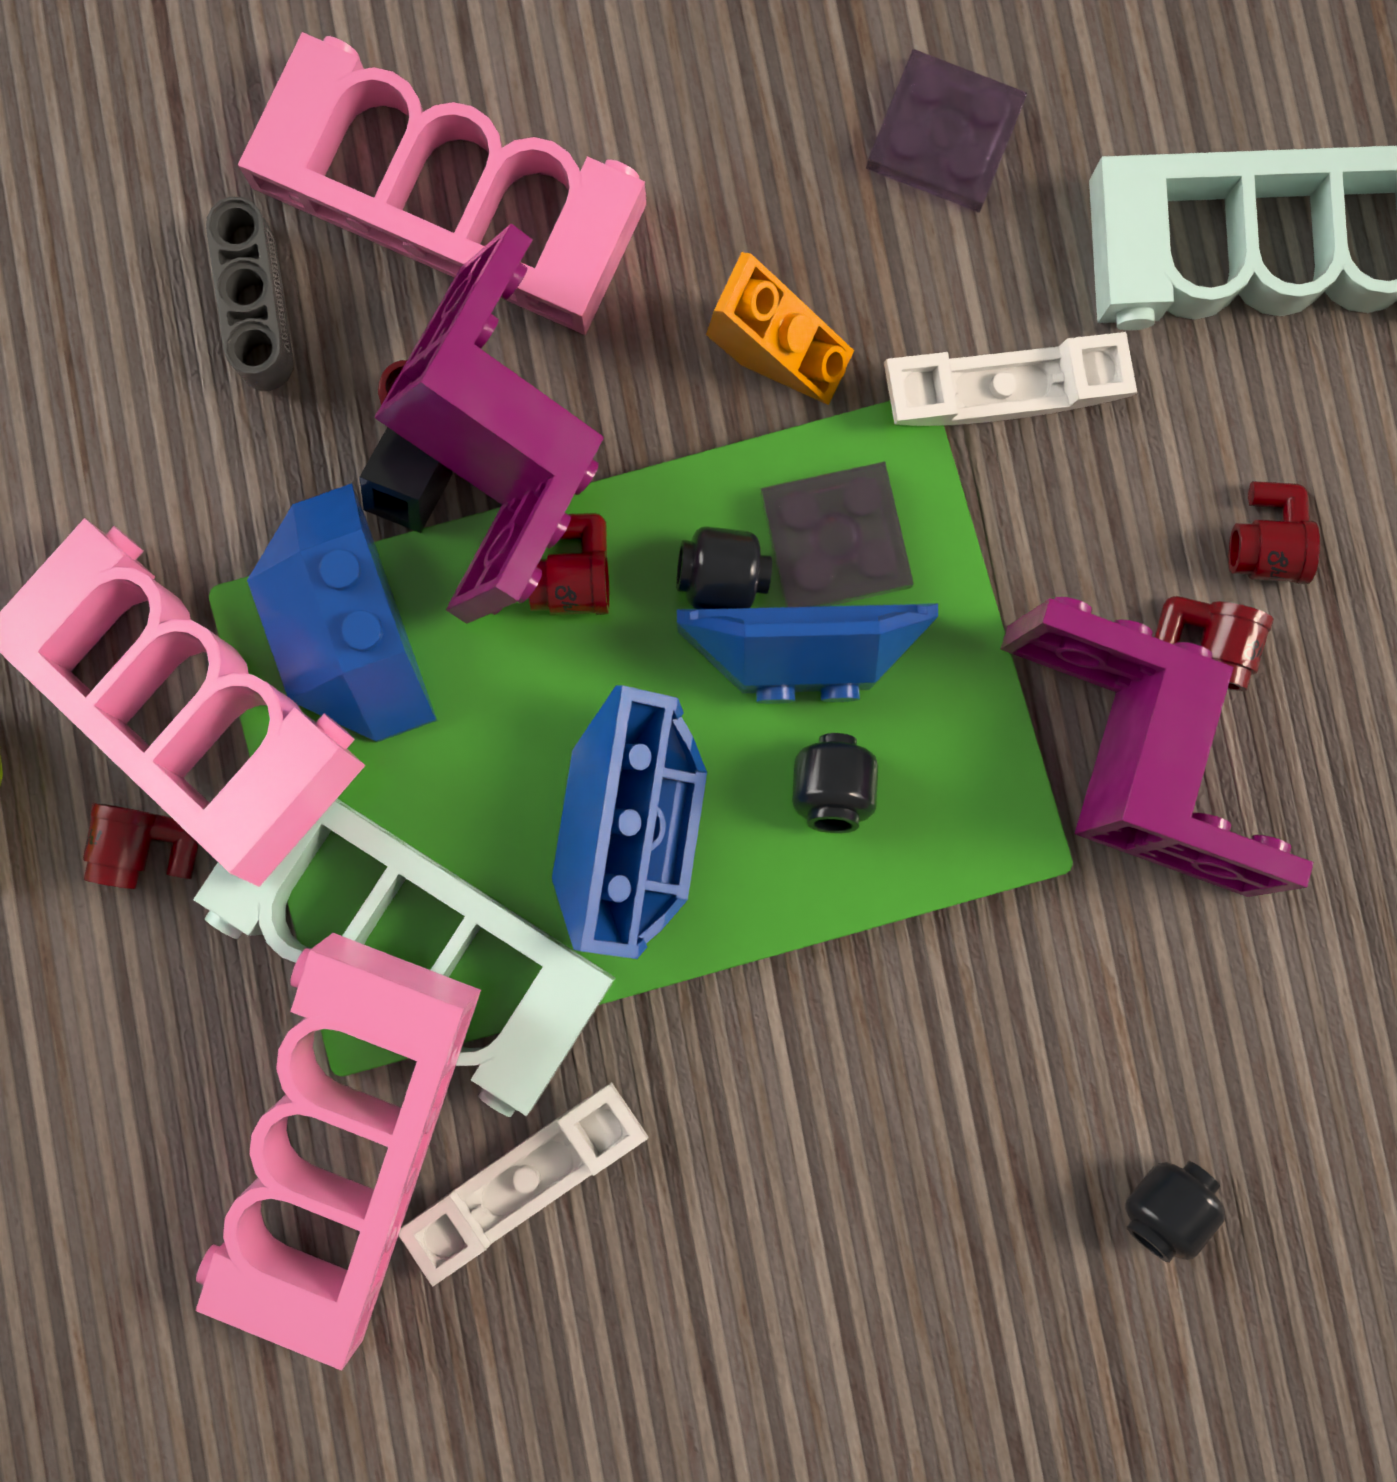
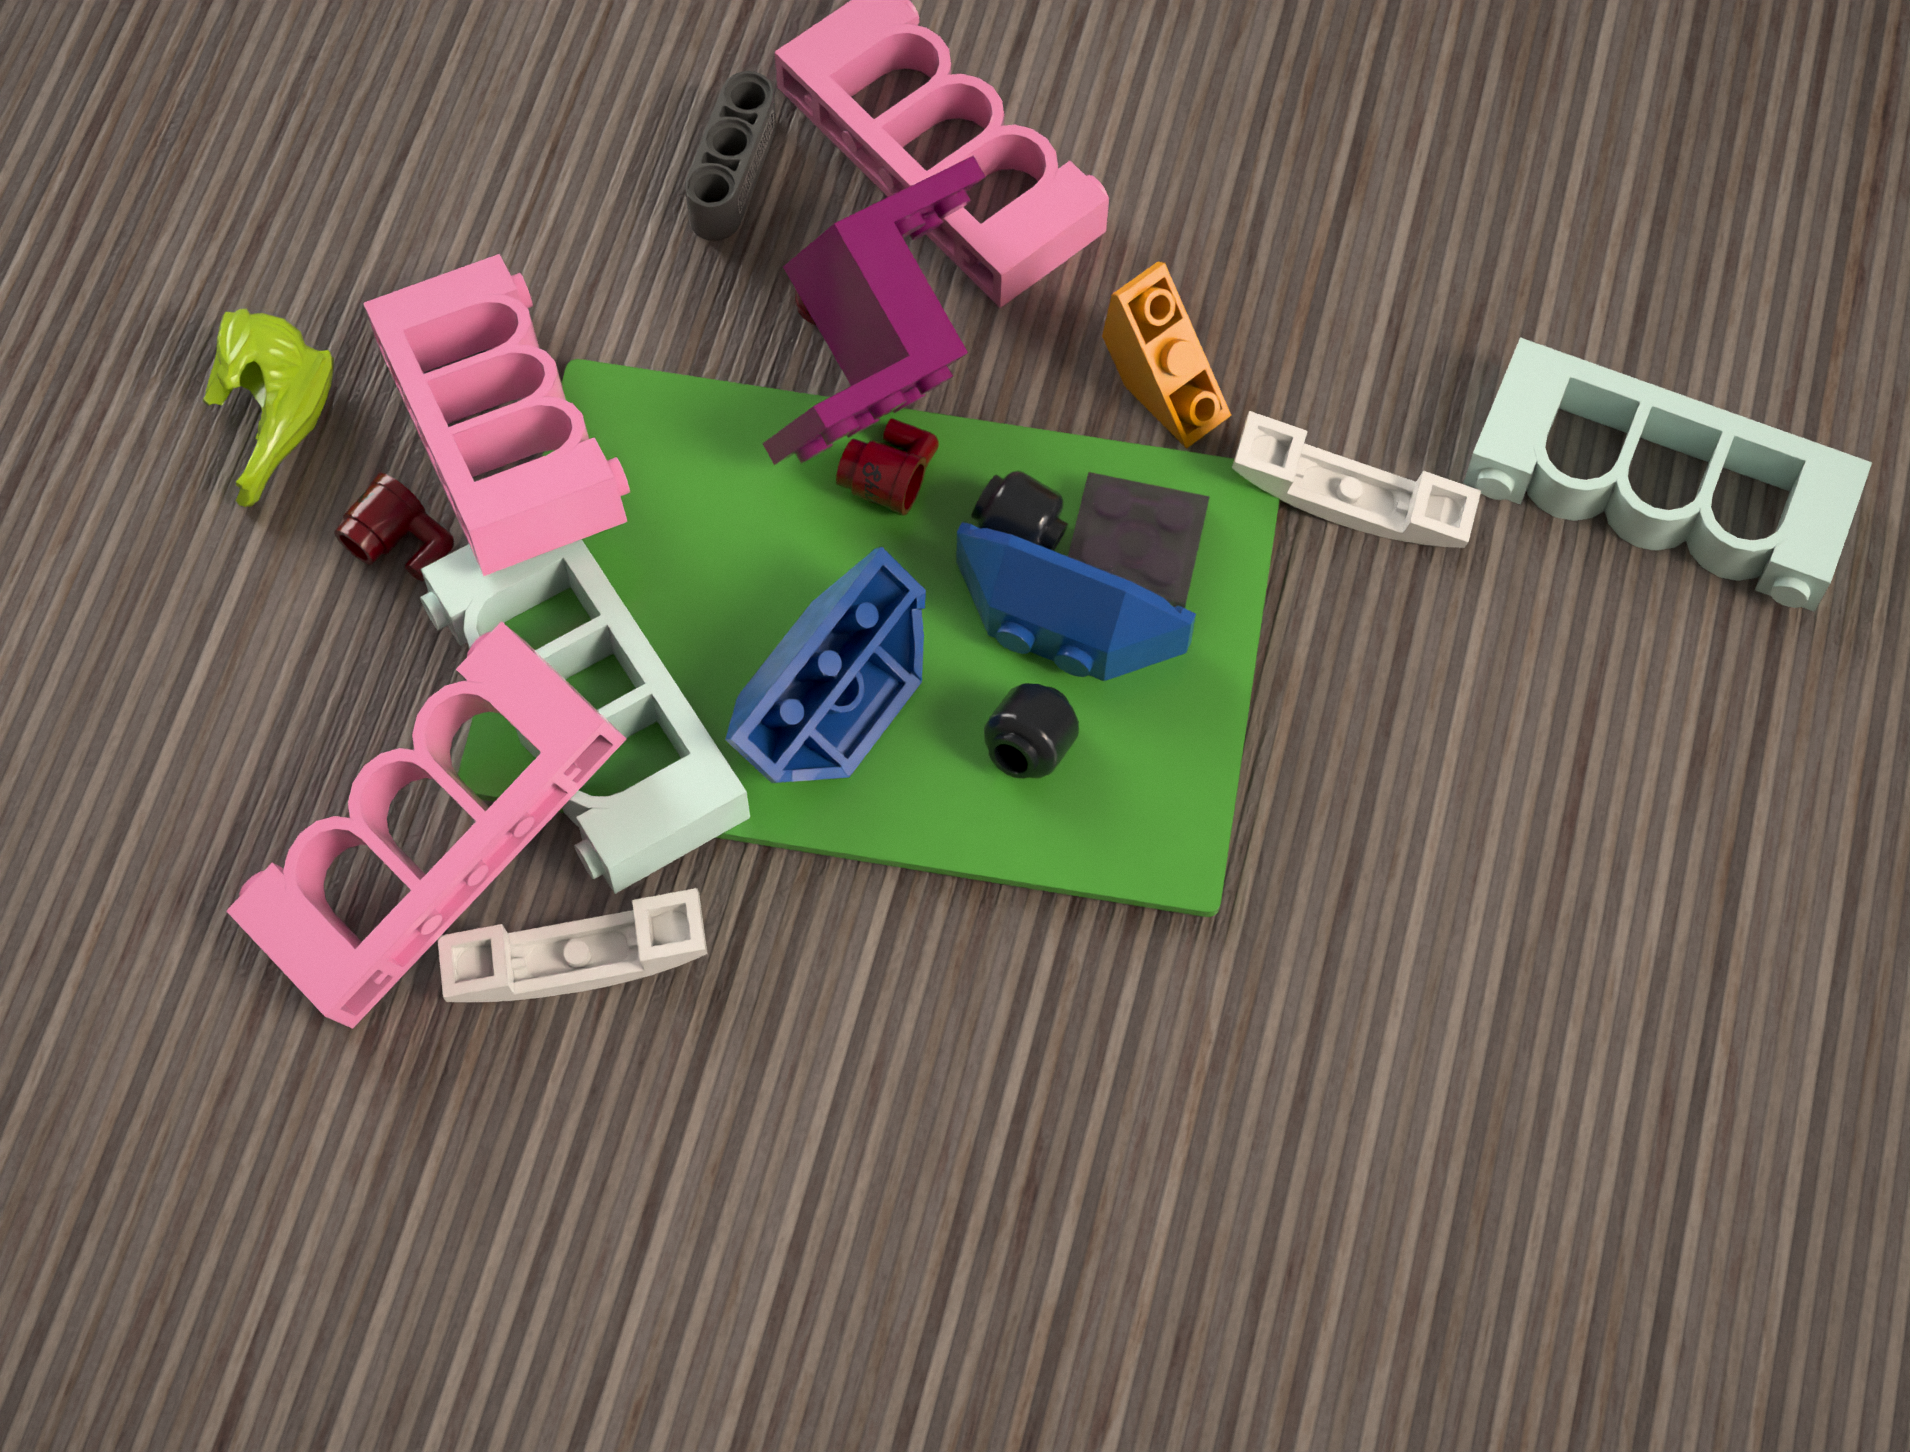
camera: 25 degrees right, 20 degrees down
blue wedge [247,483,437,742] -> none
black brick [360,427,453,533] -> none
clear purple plate [866,49,1027,213] -> none
magenta bracket [1000,597,1314,897] -> none
black head [1125,1161,1225,1263] -> none
dark red piece [1154,596,1274,691] -> none
dark red piece [1228,481,1320,584] -> none

